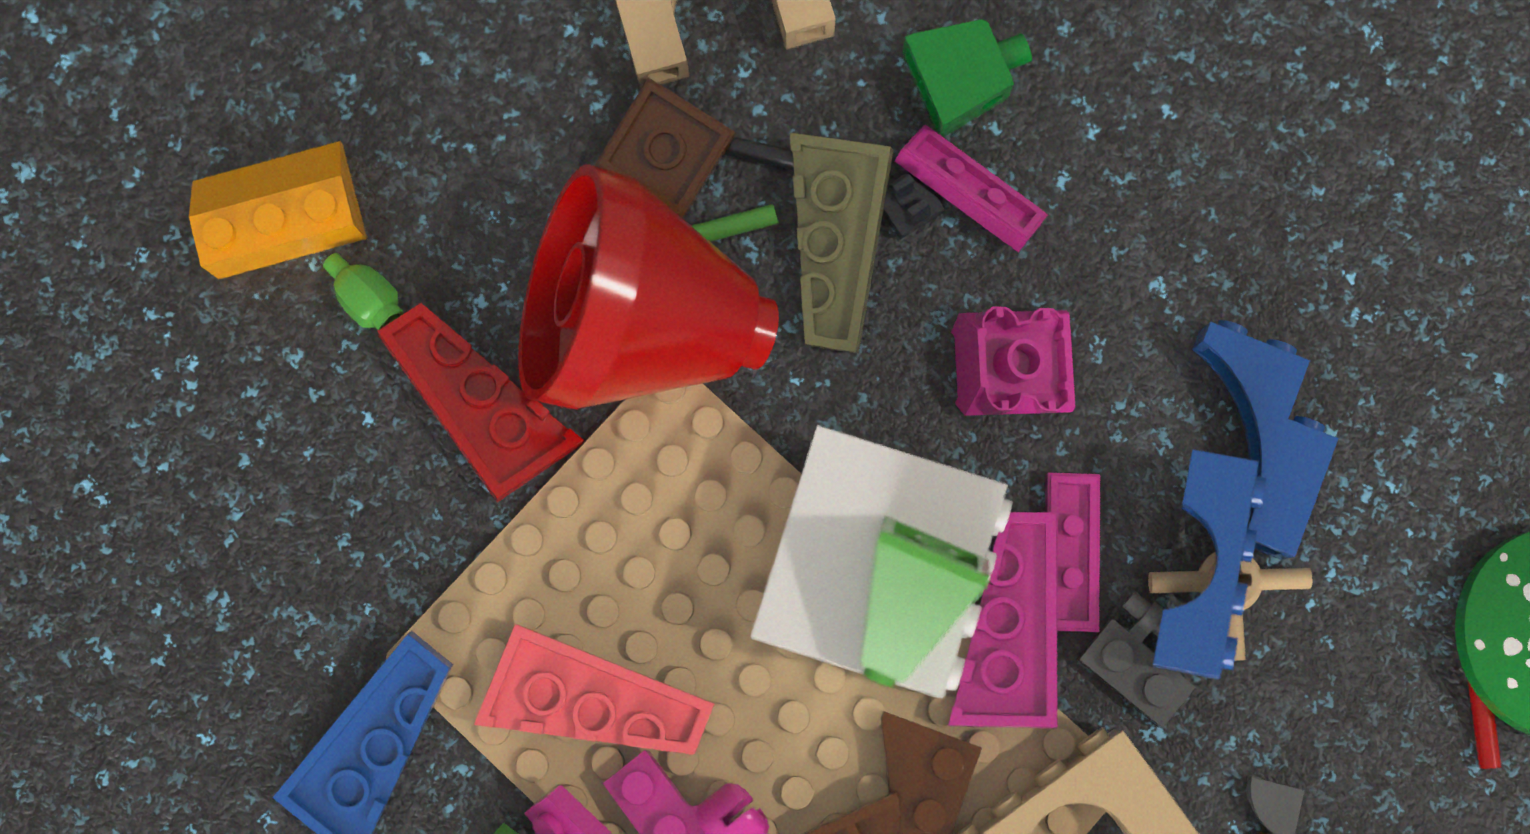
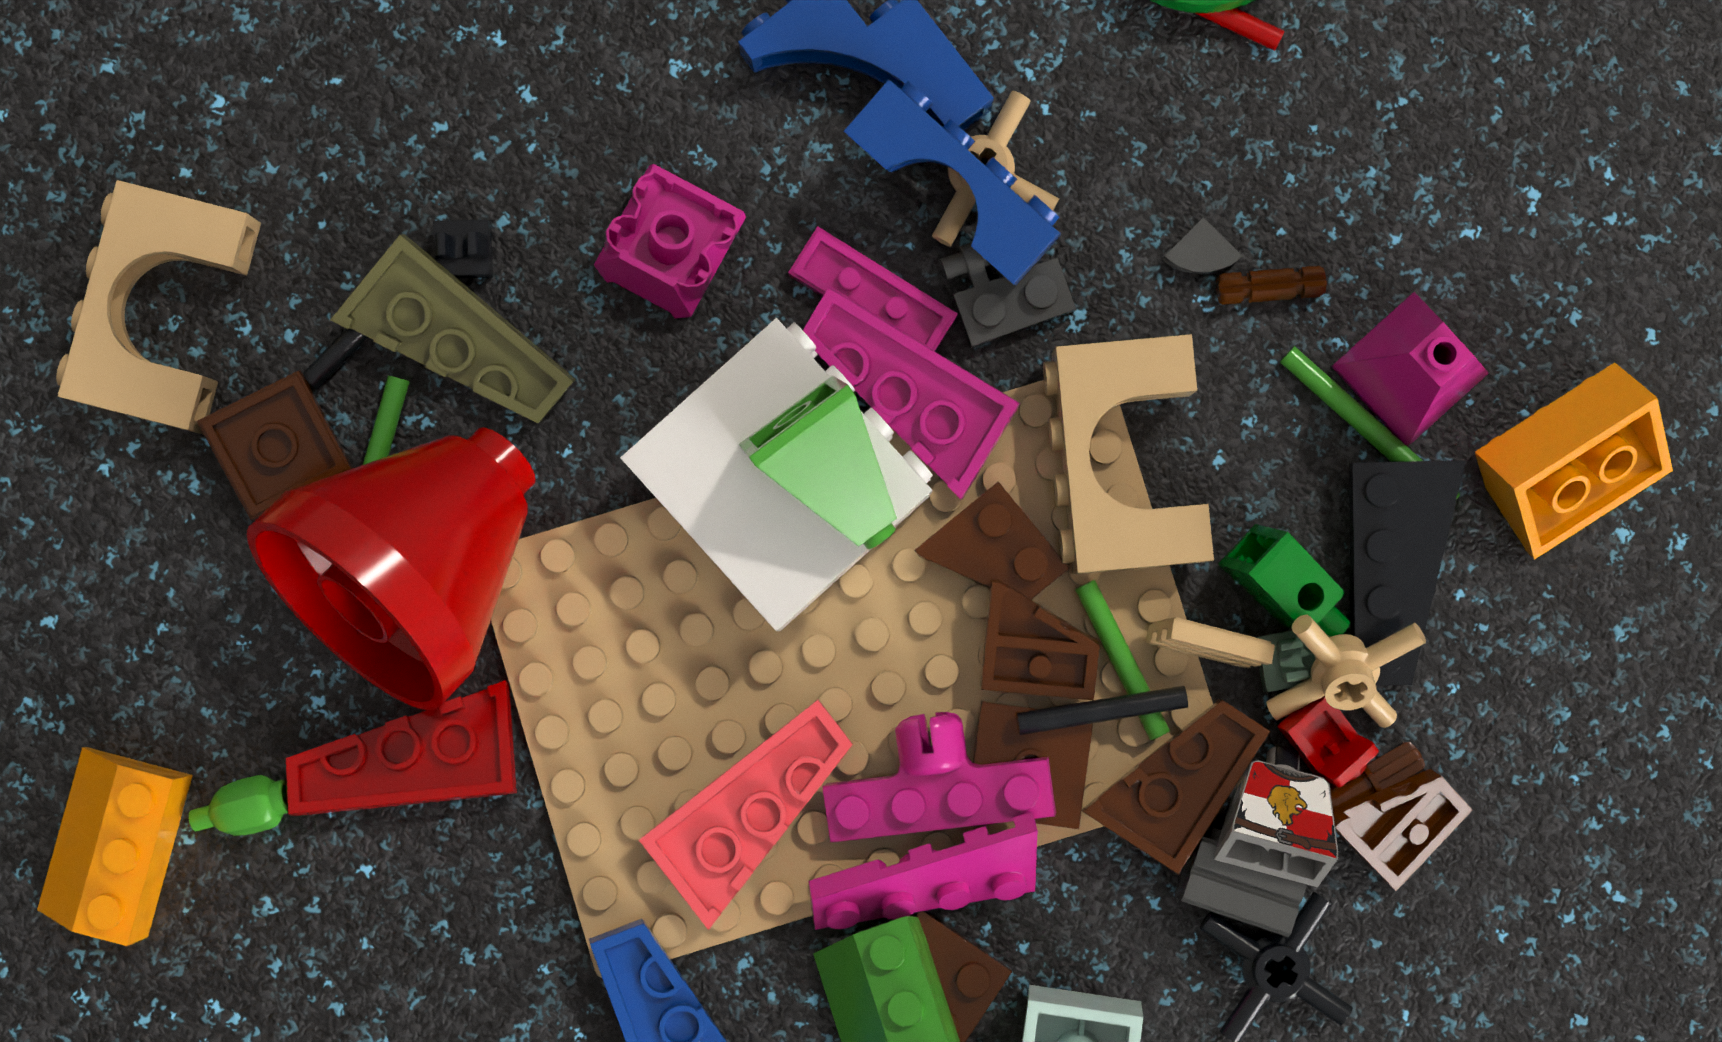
camera: 65 degrees left, 5 degrees up
dark pink tile [895,125,1048,253] -> none
green torso [902,19,1032,137] -> none

